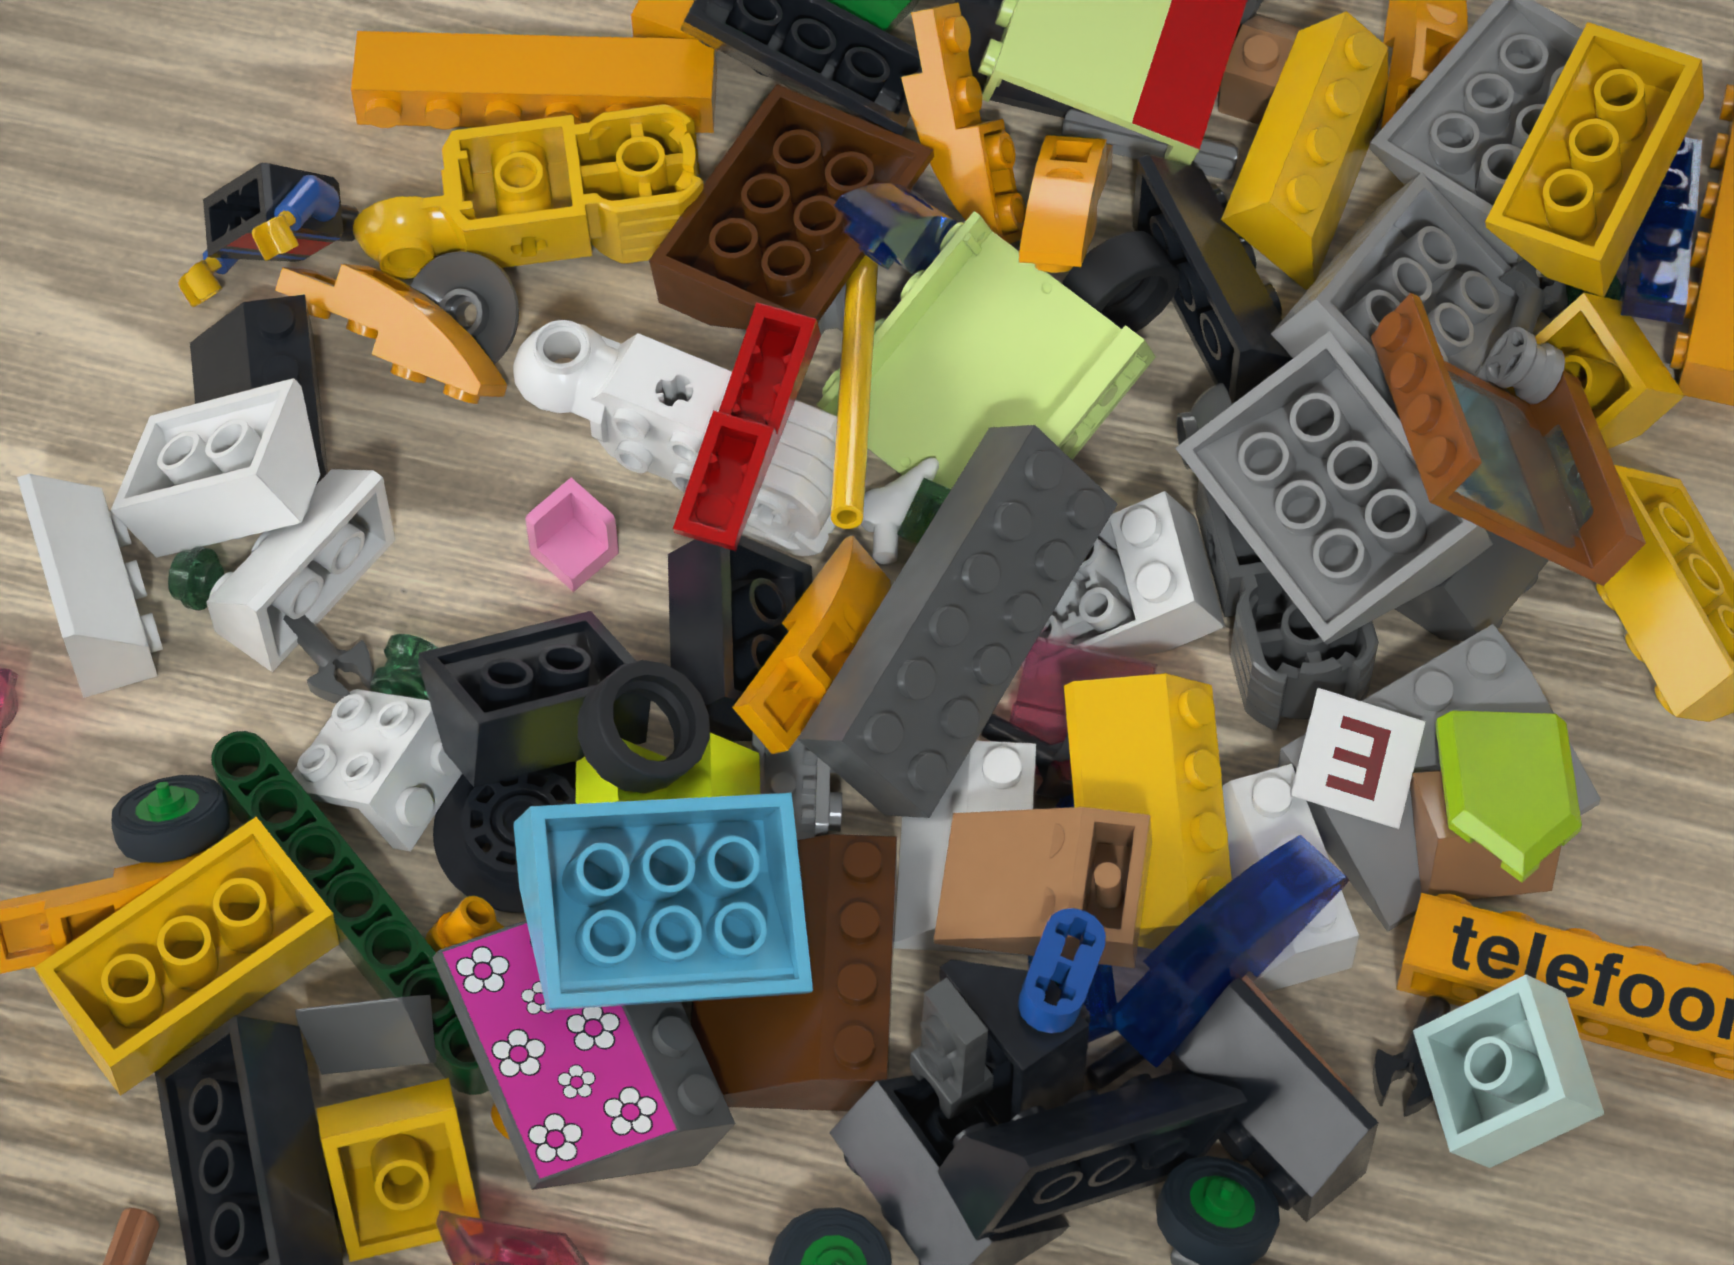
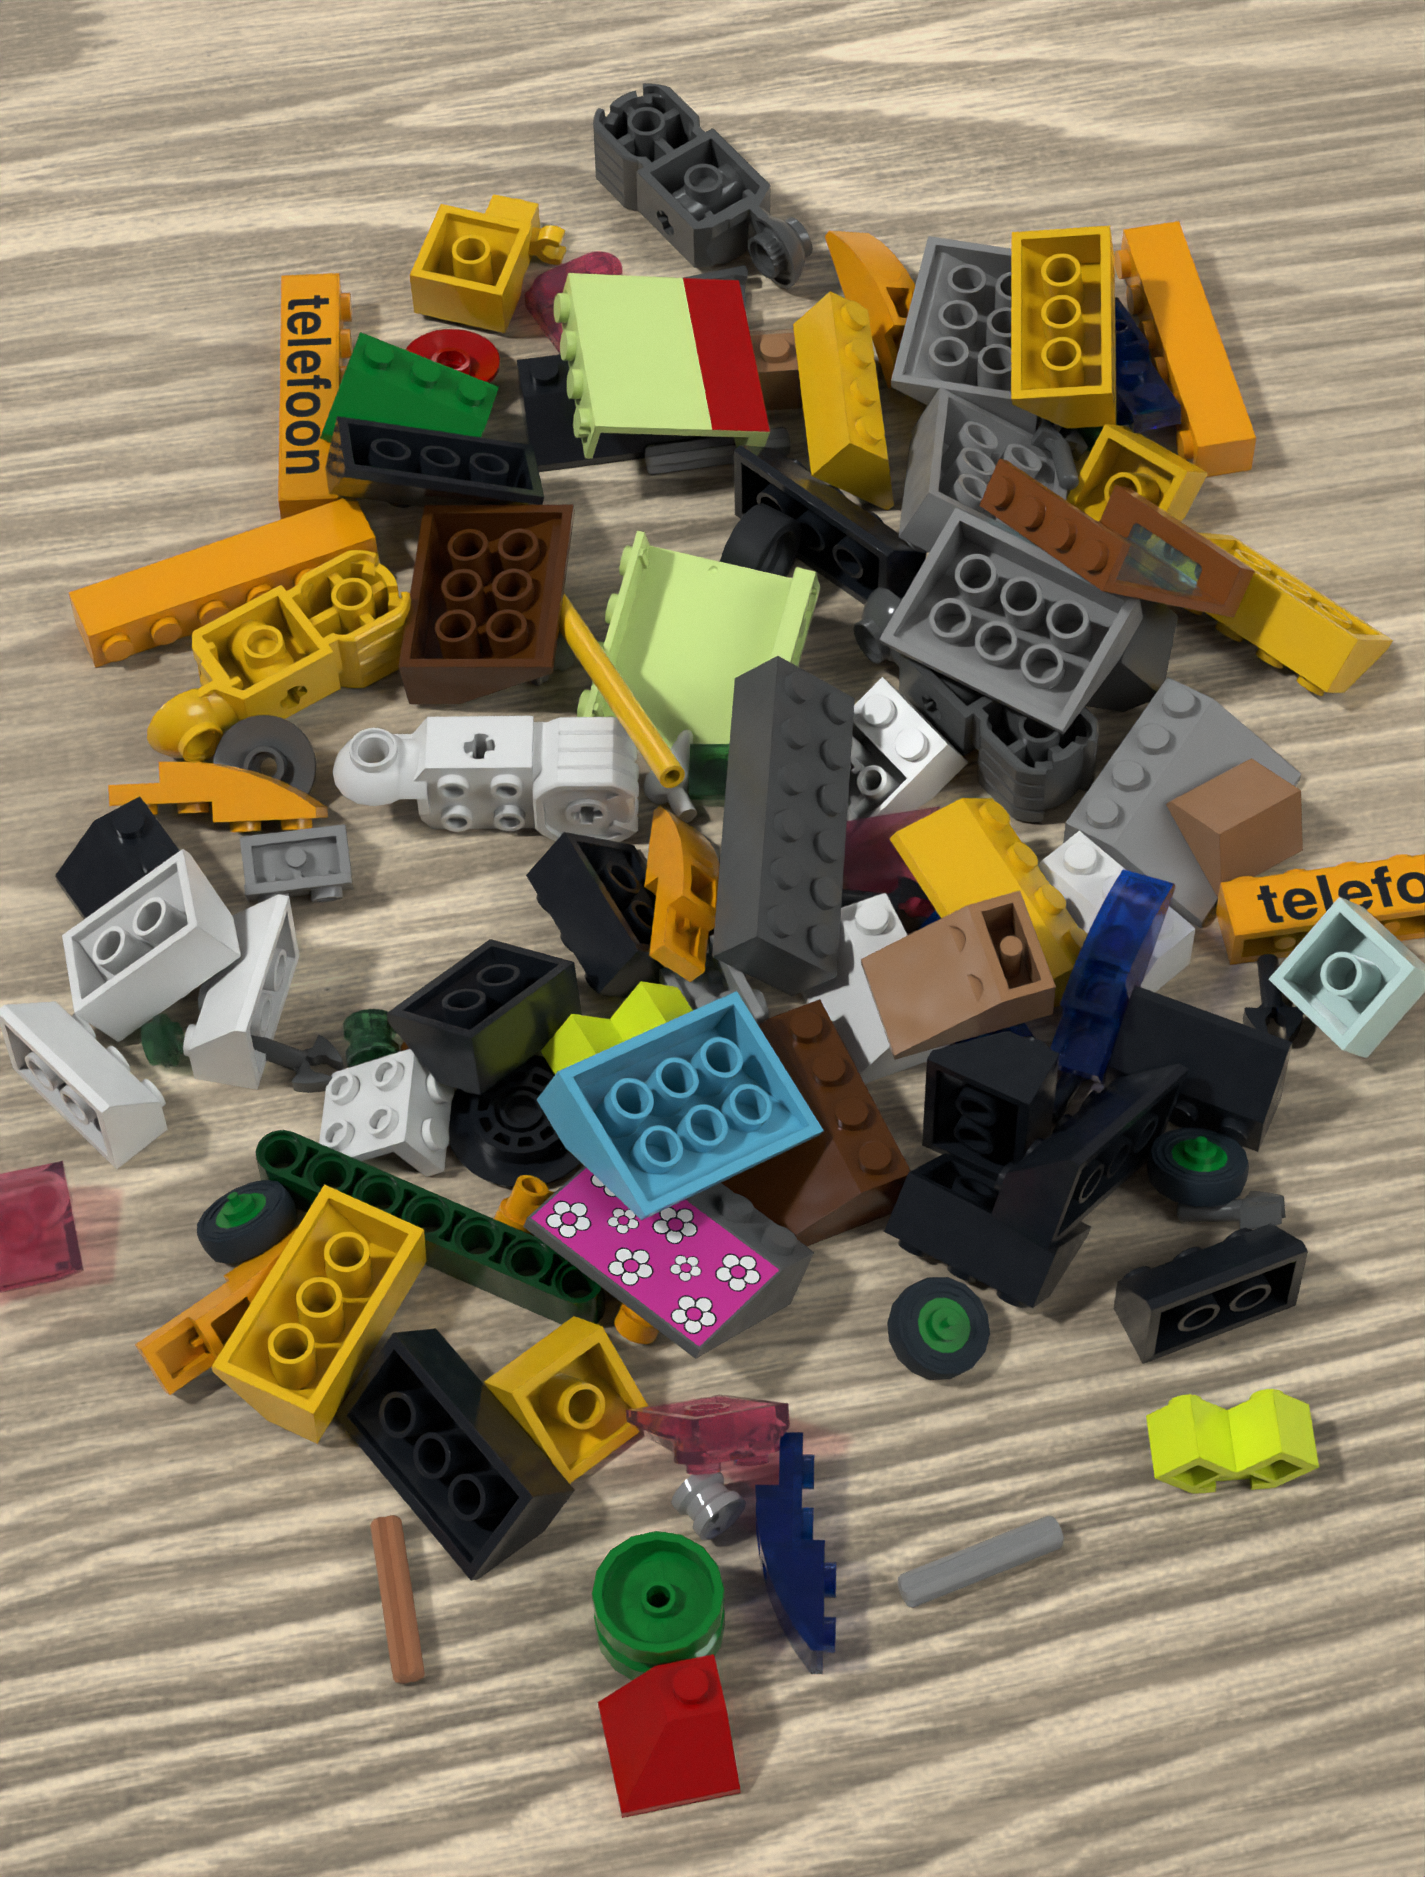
camera: 25 degrees left, 5 degrees down
torso [178,162,359,307] -> none
dark grey slope [295,995,436,1075] -> none
bright pink panel [525,477,619,592] -> none
black tyre [578,660,710,794] -> none
red slope [673,302,821,551] -> none
clear blue slope [834,183,959,274] -> none
light orange slope [901,2,1026,244] -> none
dark grey plate [910,977,994,1119] -> none
blue beam [1018,908,1106,1033] -> none
light orange slope [1019,135,1113,273] -> none
white sticker [1290,688,1425,829] -> none
lime tile [1435,710,1582,883] -> none
light grey wheel [1485,326,1565,404] -> none
none -> light grey bracket [240,824,354,903]

